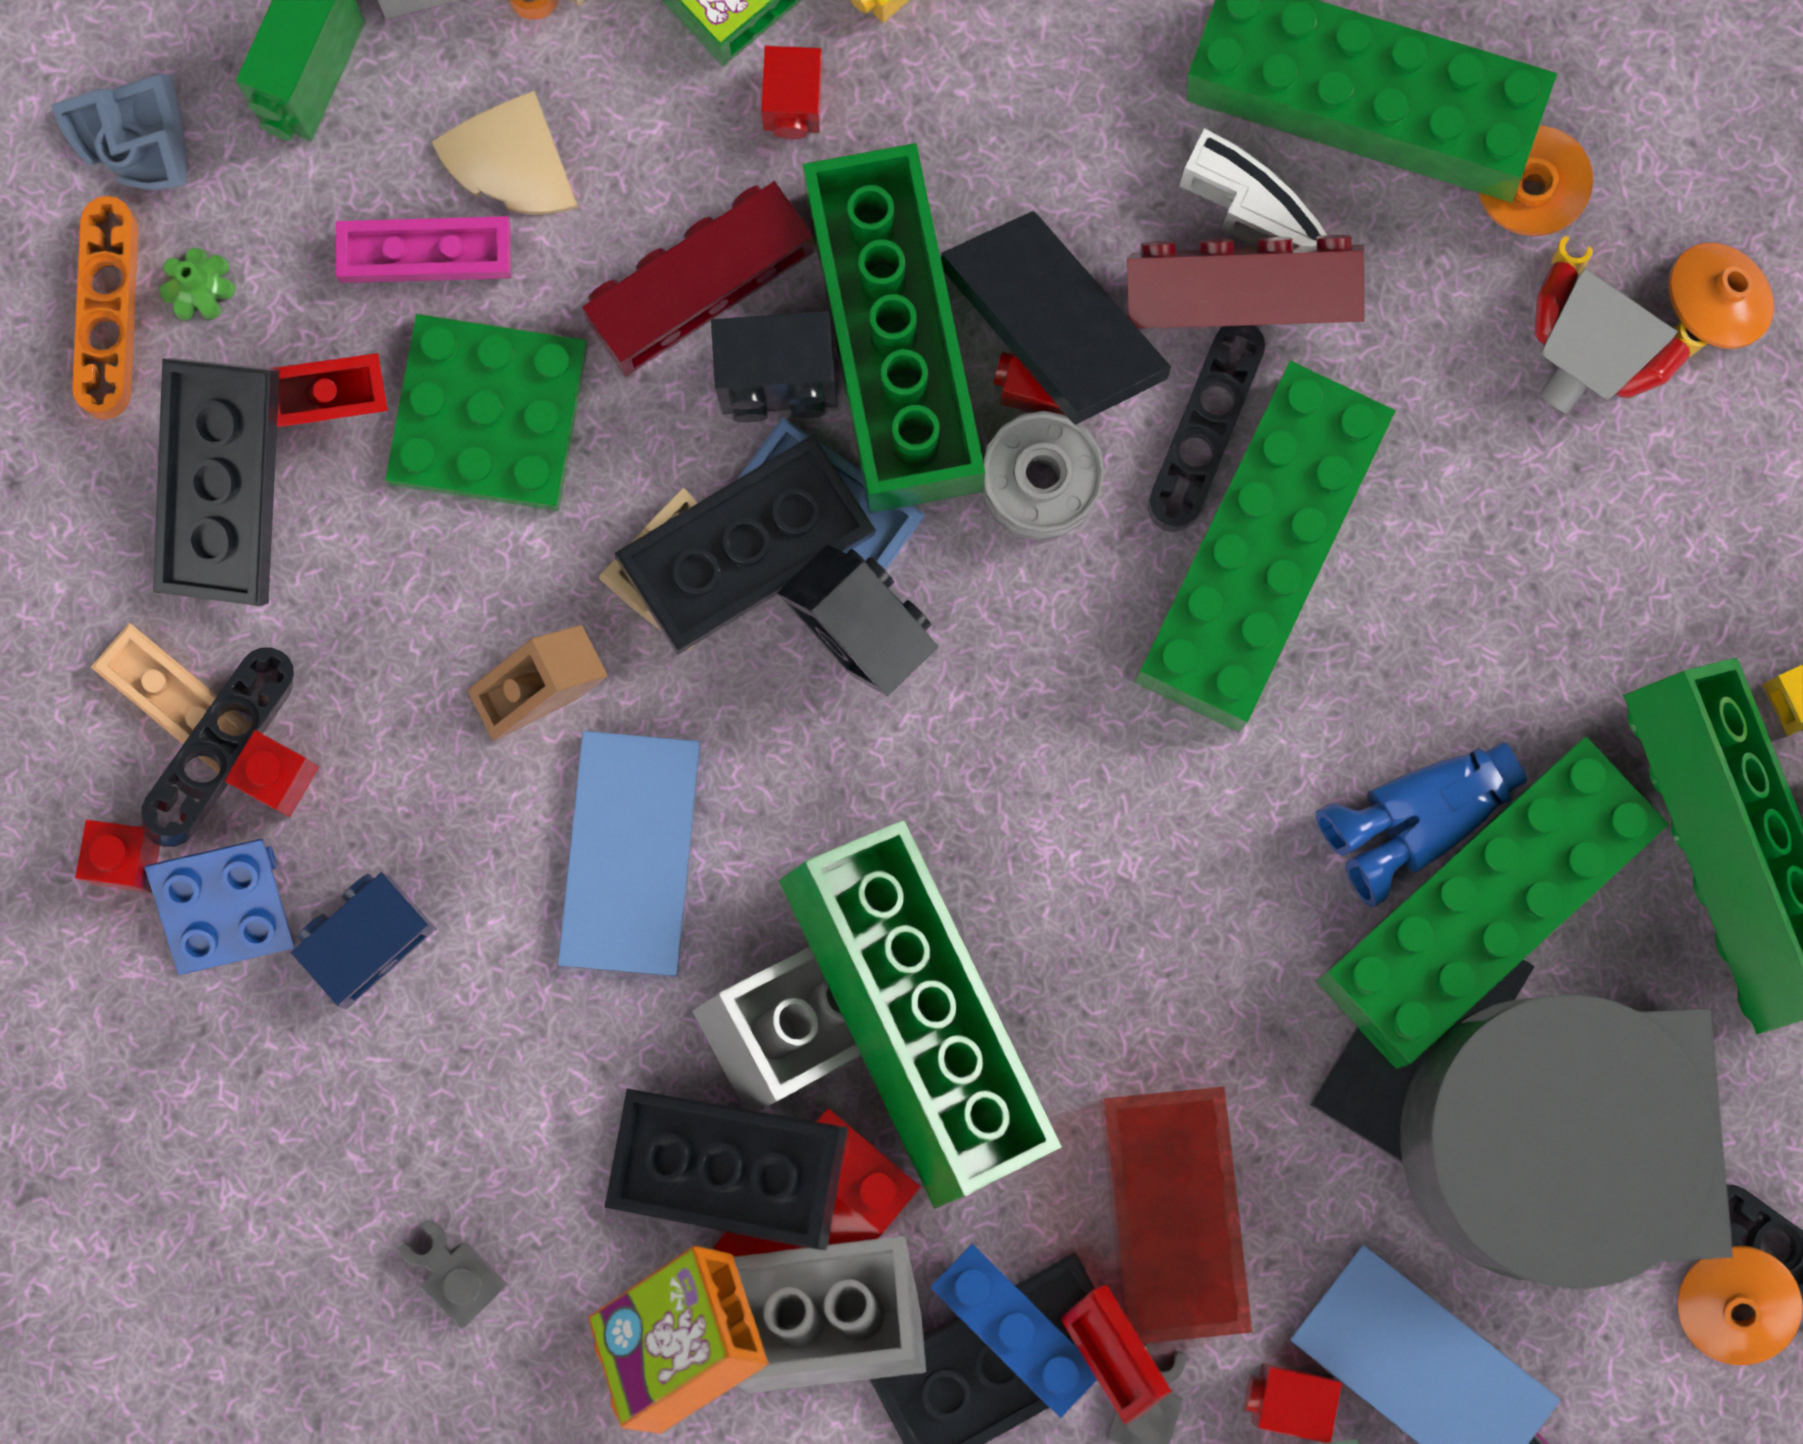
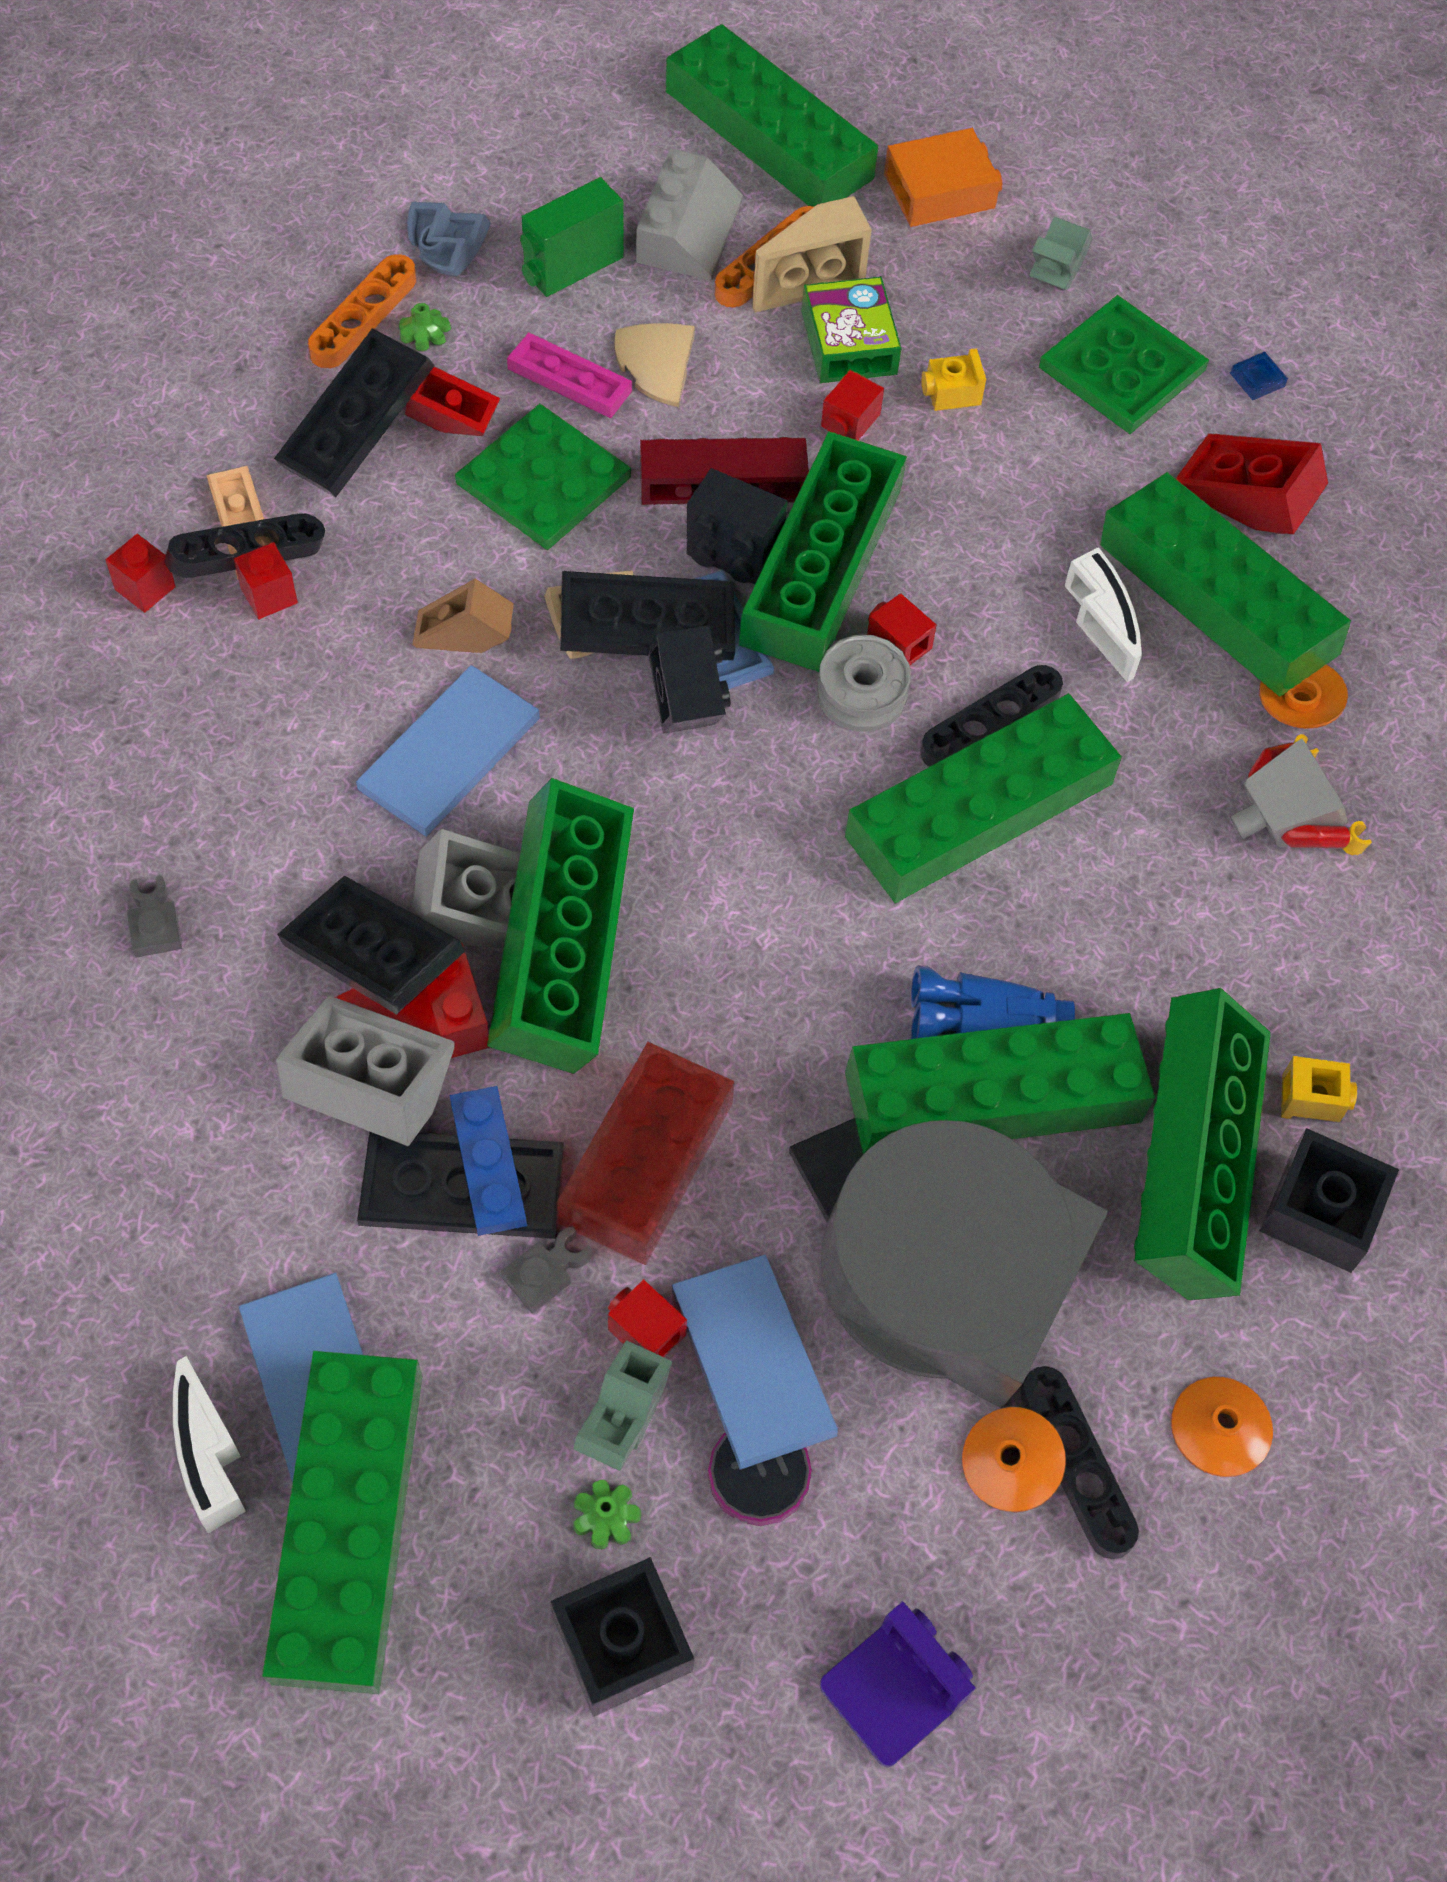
camera: 30 degrees right, 20 degrees down
hinge [145,838,294,975] -> none
dark blue brick [290,872,437,1009] -> none
brick [588,1246,769,1434] -> none
black tile [941,210,1171,425] -> none
red tile [1060,1284,1172,1424] -> none
dark red brick [1127,235,1365,329] -> none
orange dish [1668,243,1774,349] -> none

